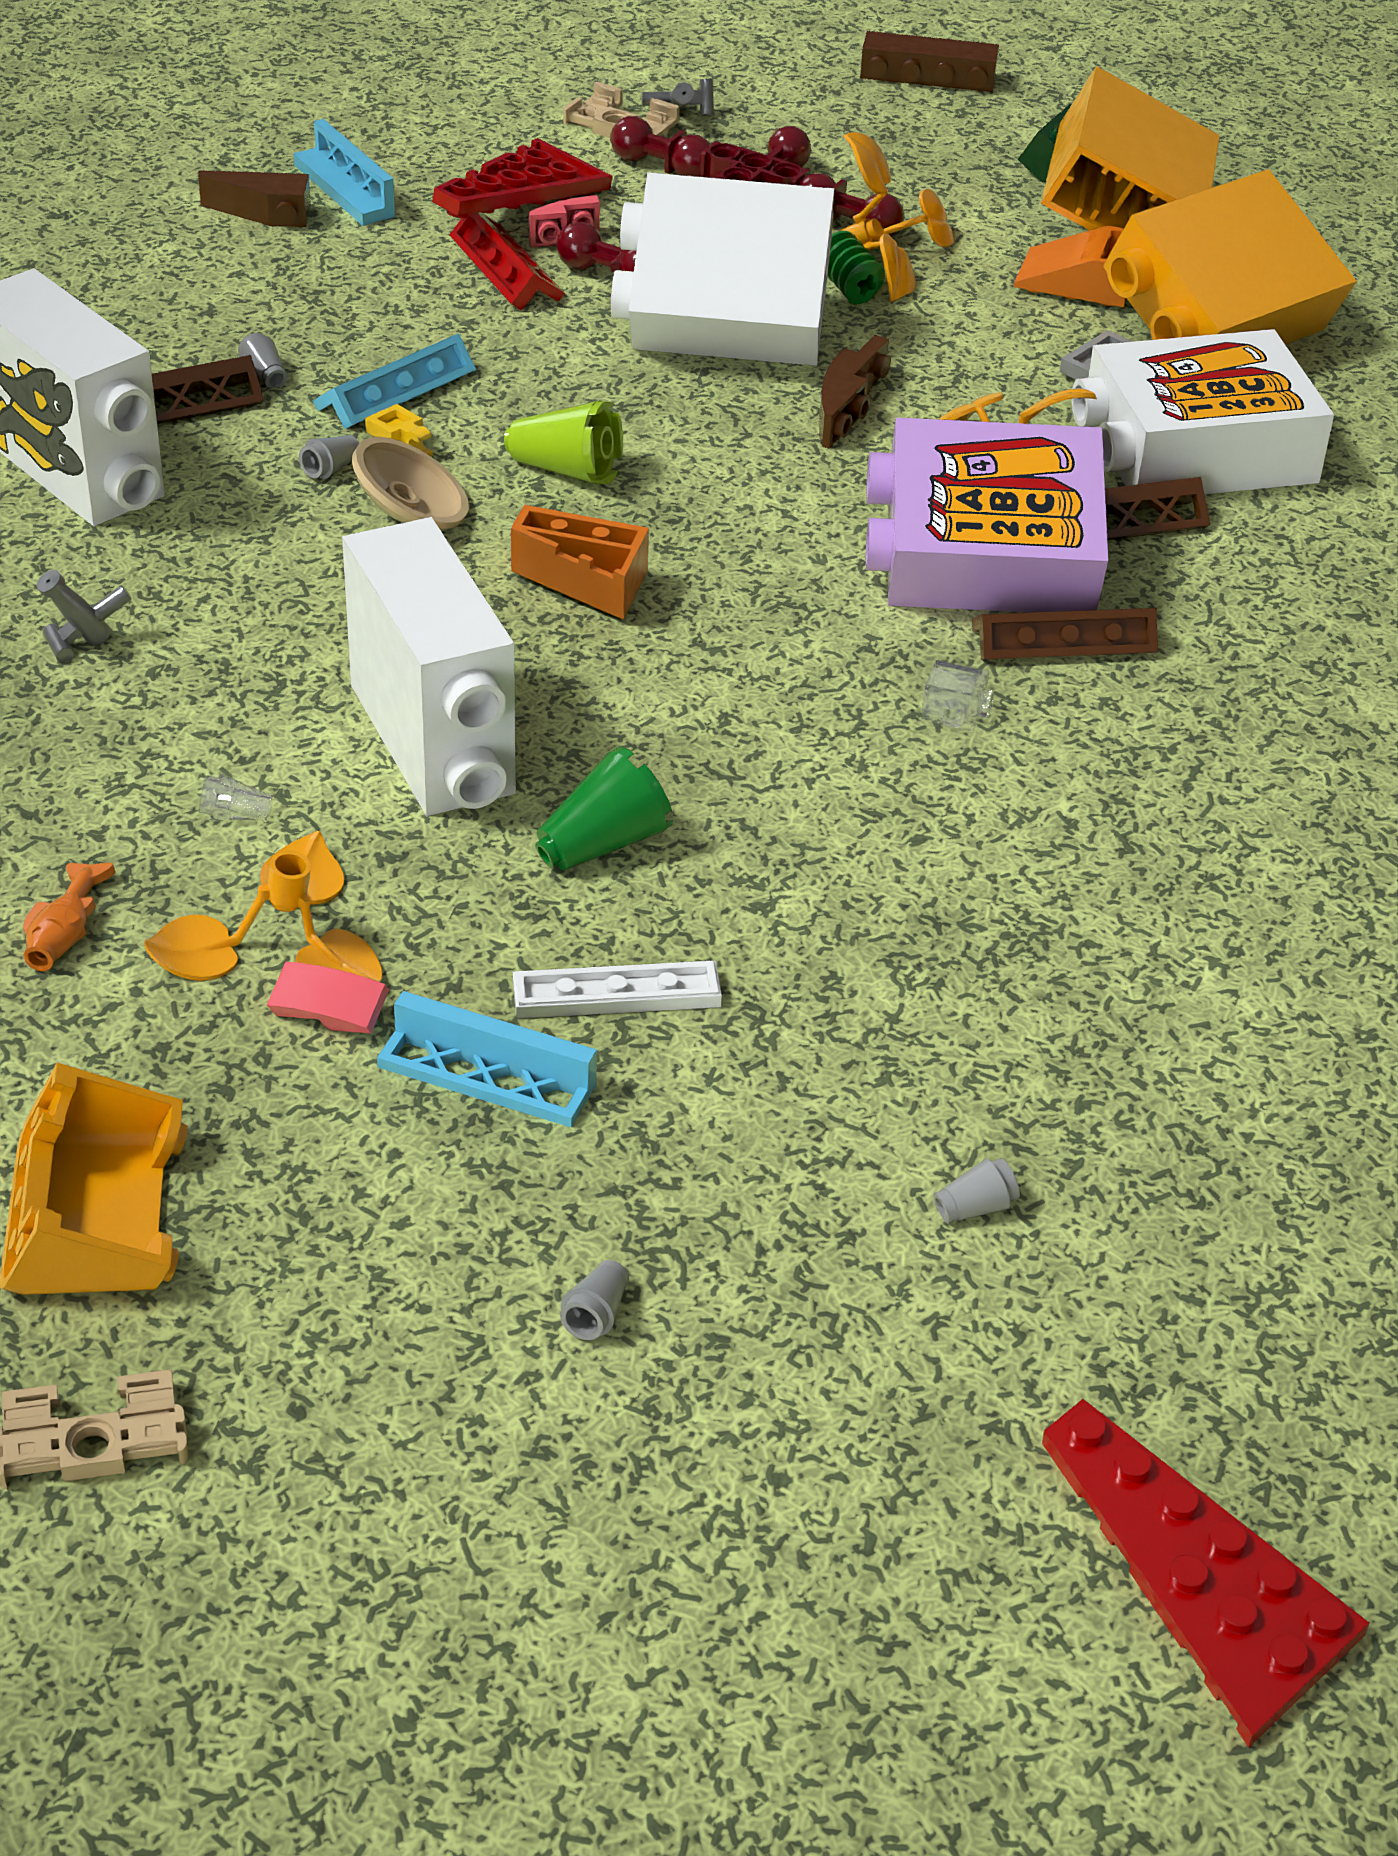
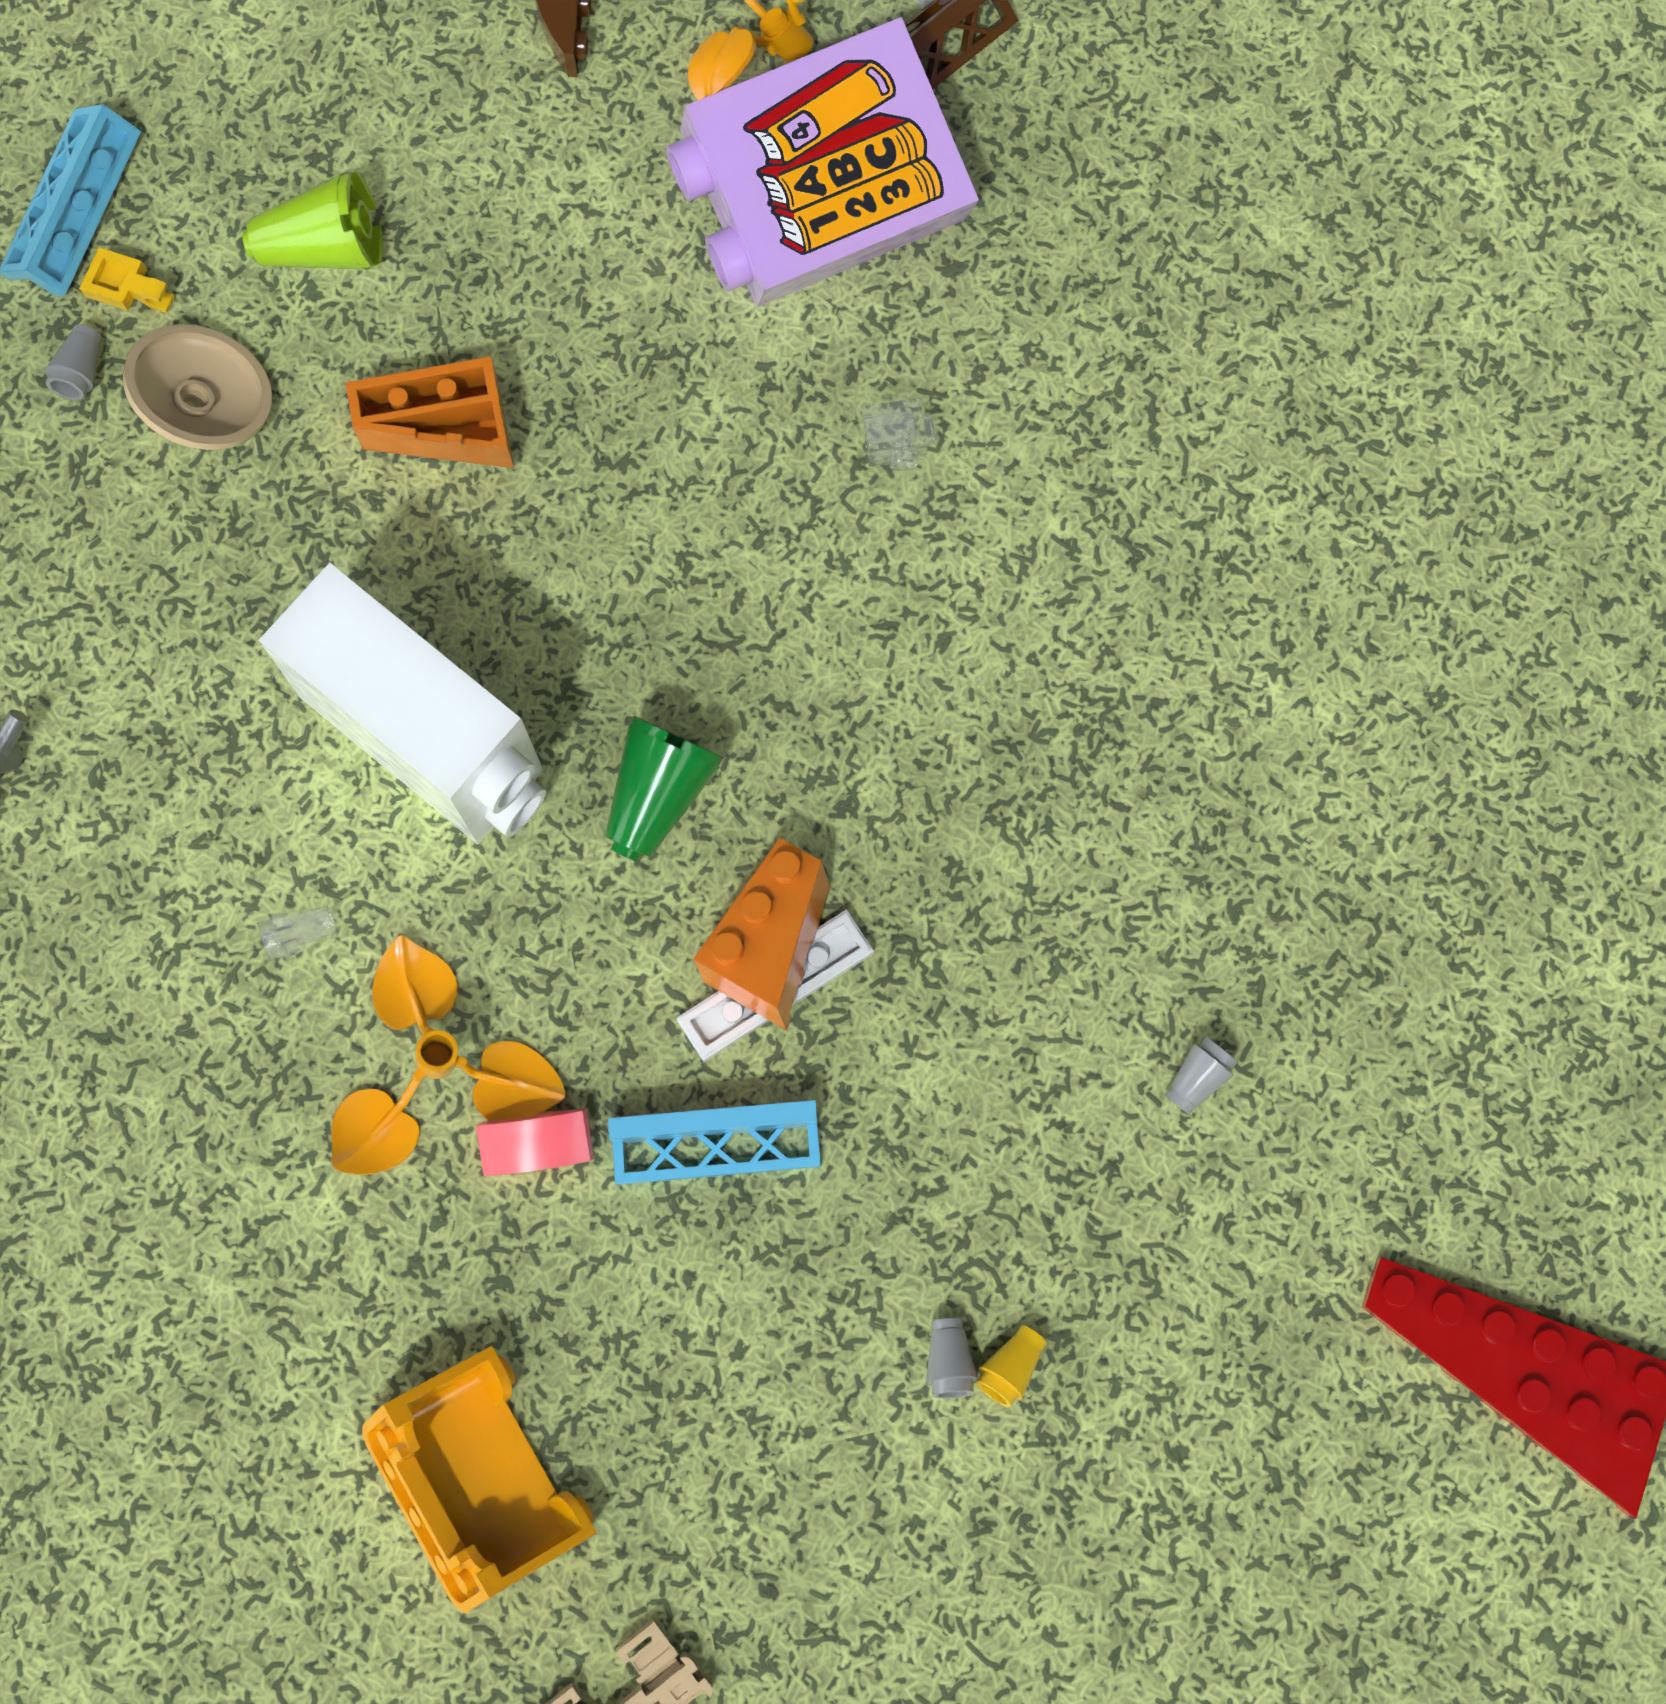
camera: 25 degrees left, 35 degrees up
orange animal [23,863,116,971] -> none
reddish brown fence [972,608,1158,660] -> none
none -> orange wedge [693,838,830,1031]
none -> yellow cone [976,1325,1047,1407]

